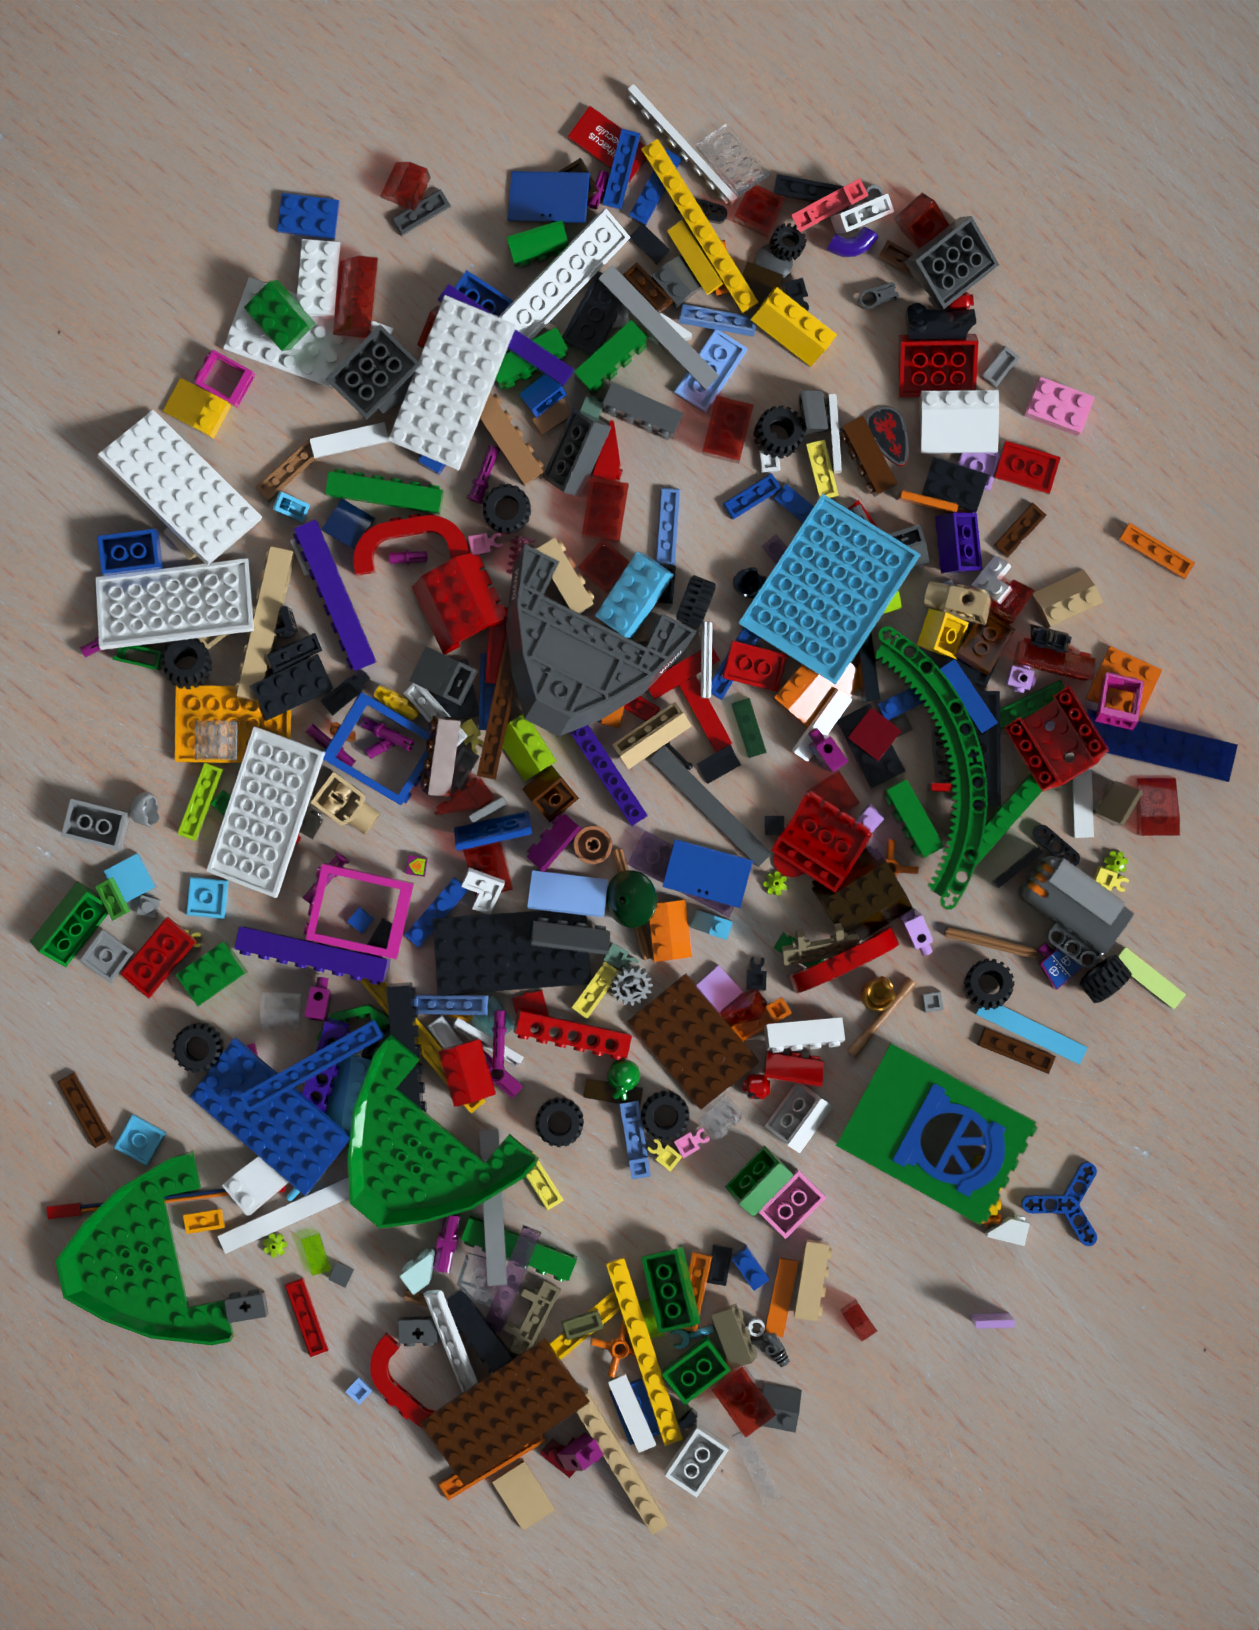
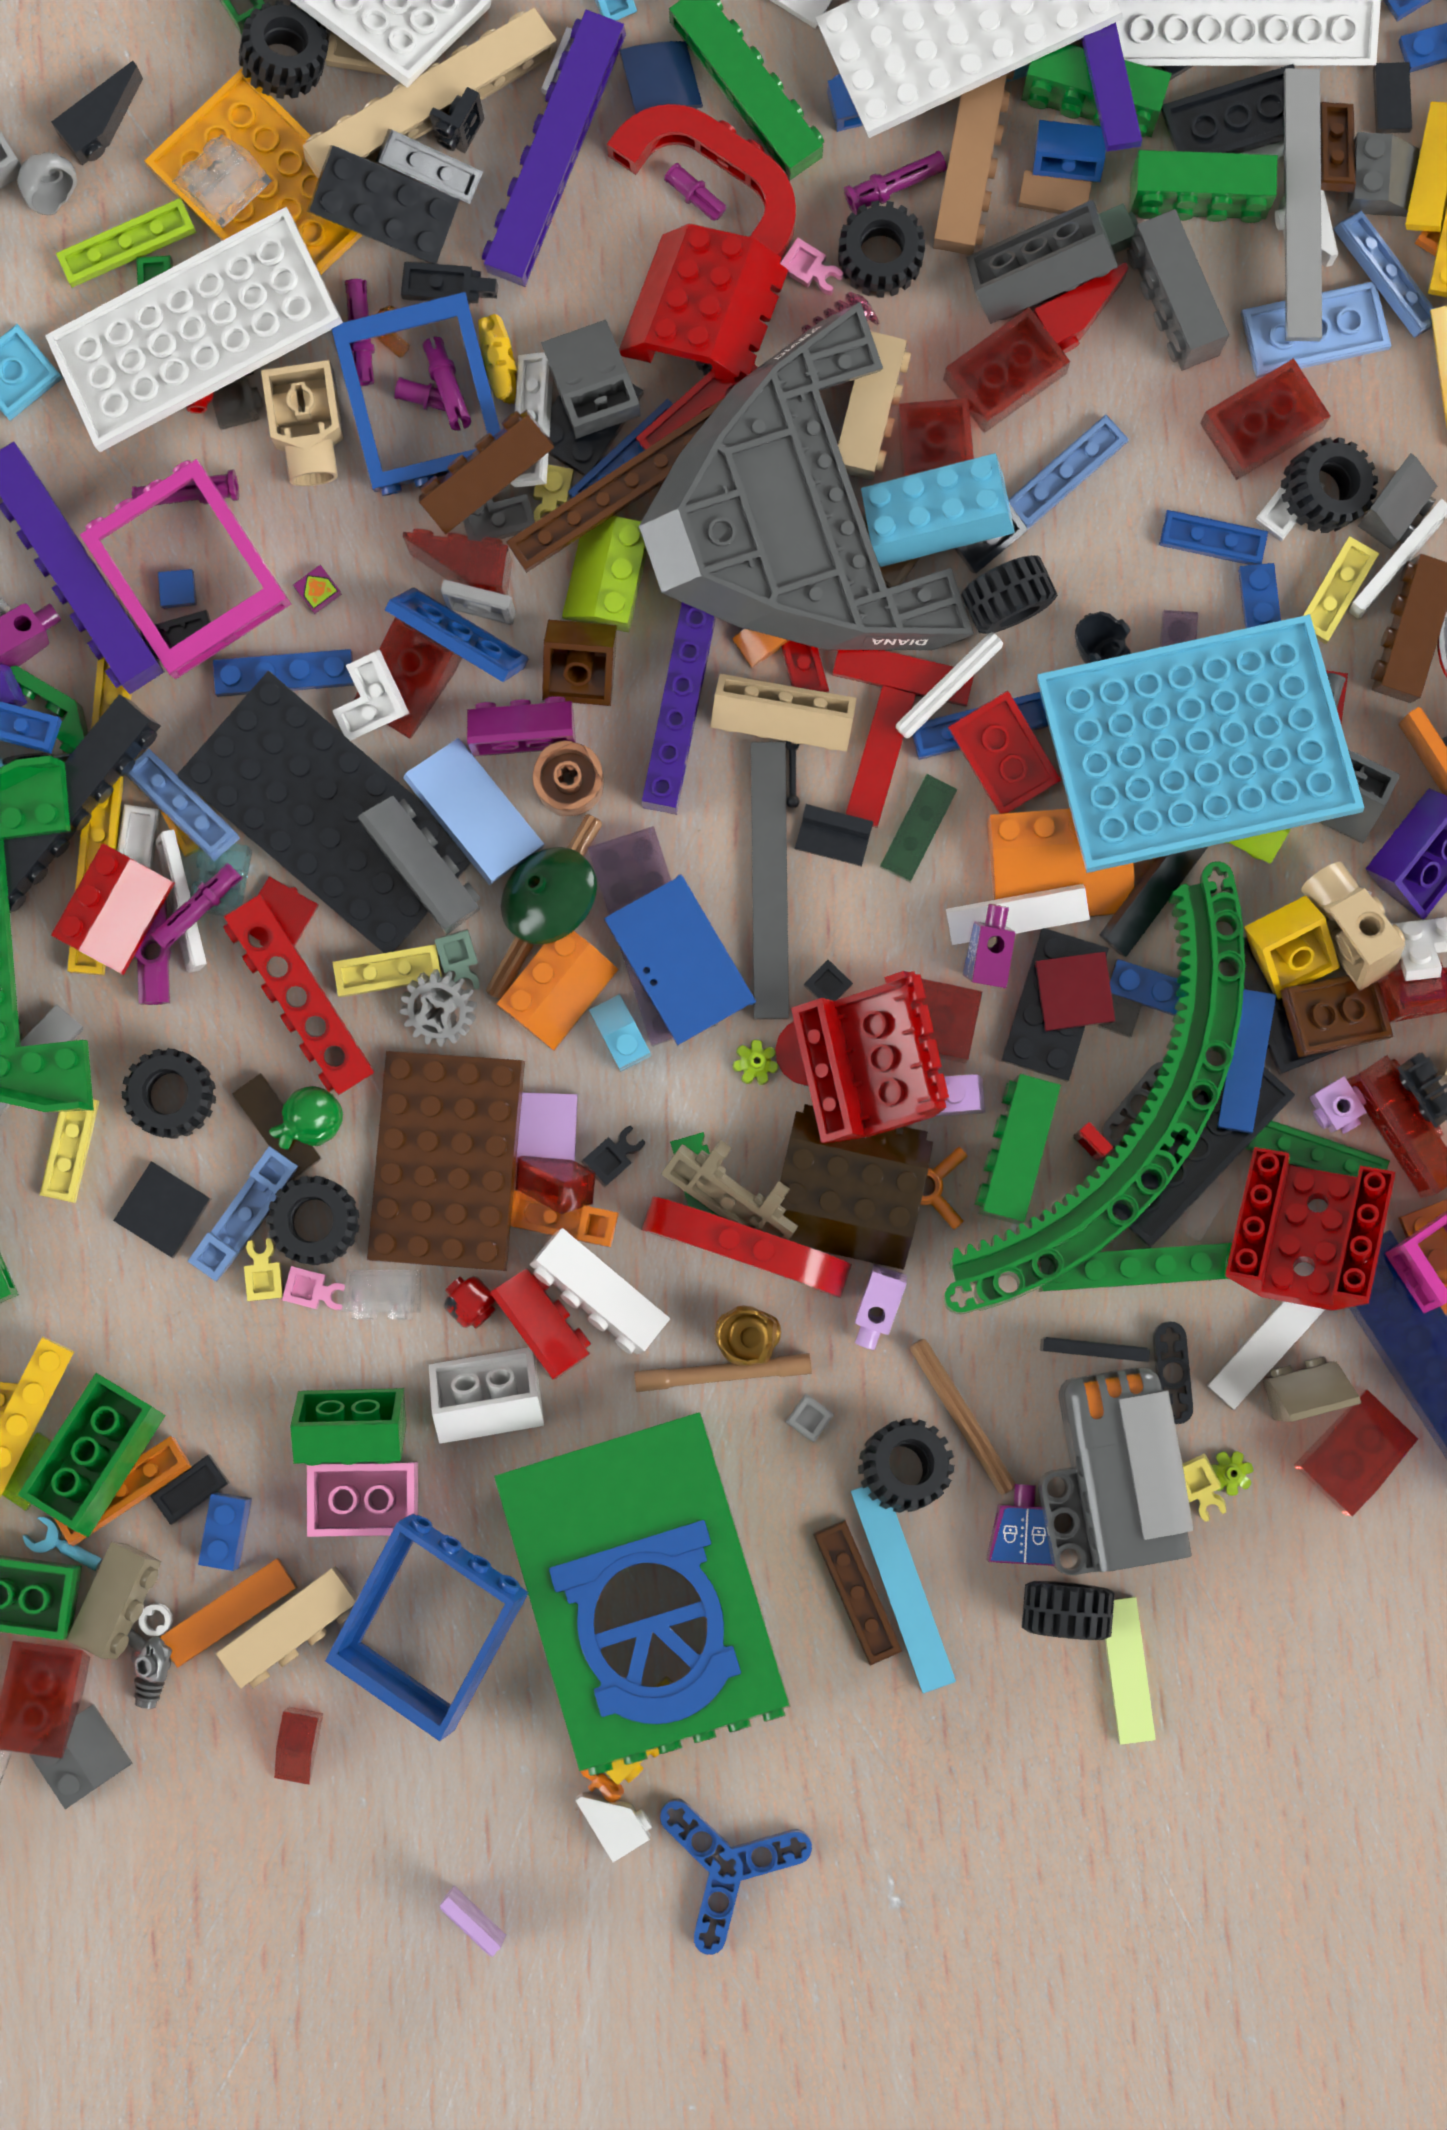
camera: 50 degrees right, 5 degrees down
none -> black slope [51,61,143,165]
none -> black tile [113,1161,212,1258]
none -> blue window [325,1513,529,1742]

